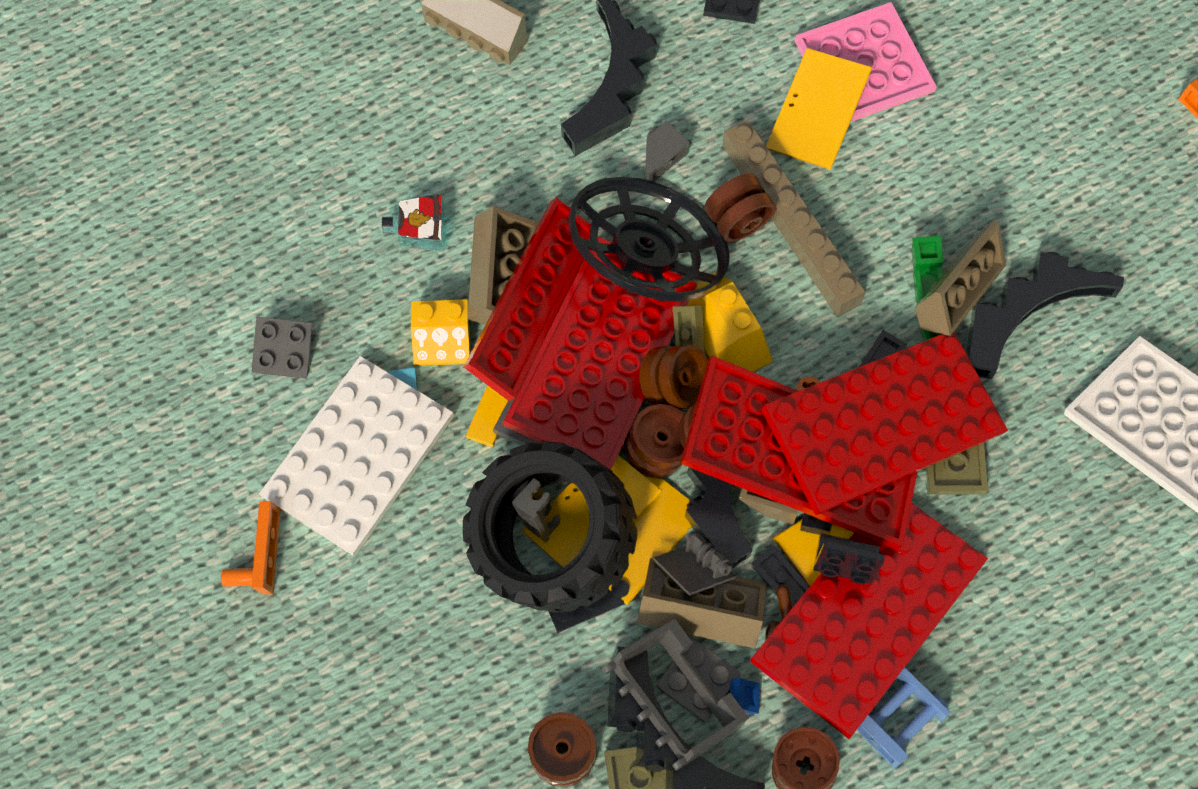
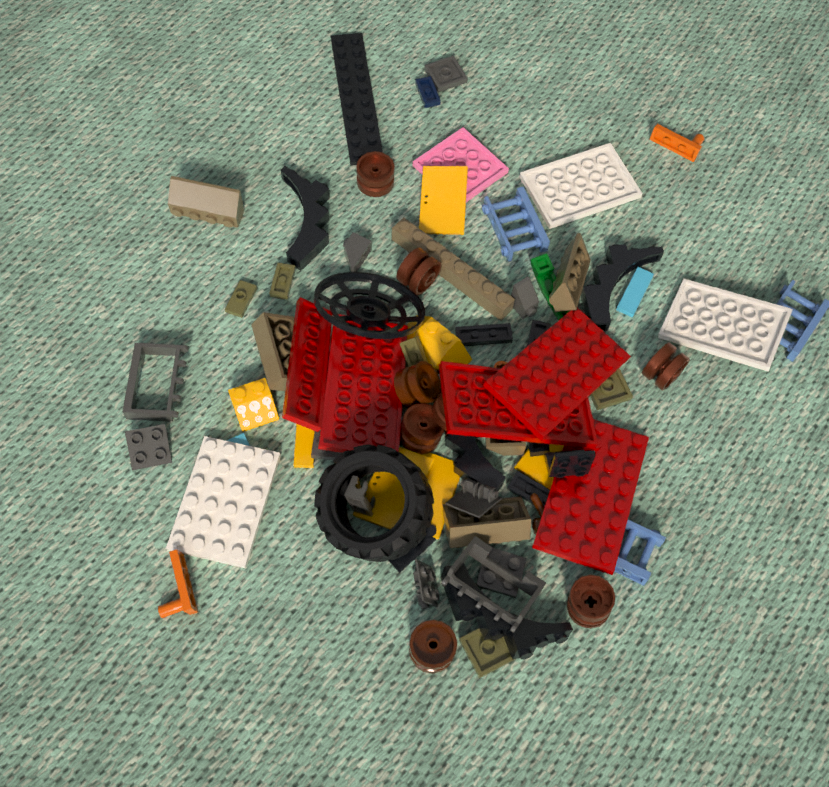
camera: 25 degrees left, 5 degrees down
torso [382,194,445,252] -> none
blue plate [730,678,760,714] -> none
none -> dark grey hinge [122,343,189,422]
none -> olive plate [225,280,257,318]
none -> olive plate [269,263,296,300]
none -> copper wheel [356,151,395,197]
none -> dark grey hinge [413,559,440,609]
none -> black plate [455,323,513,346]
none -> medium blue fence [482,187,550,262]
none -> dark grey slope [511,276,539,319]
none -> white plate [519,143,643,229]
none -> medium azure tile [616,267,654,318]
none -> copper wheel [642,342,690,391]

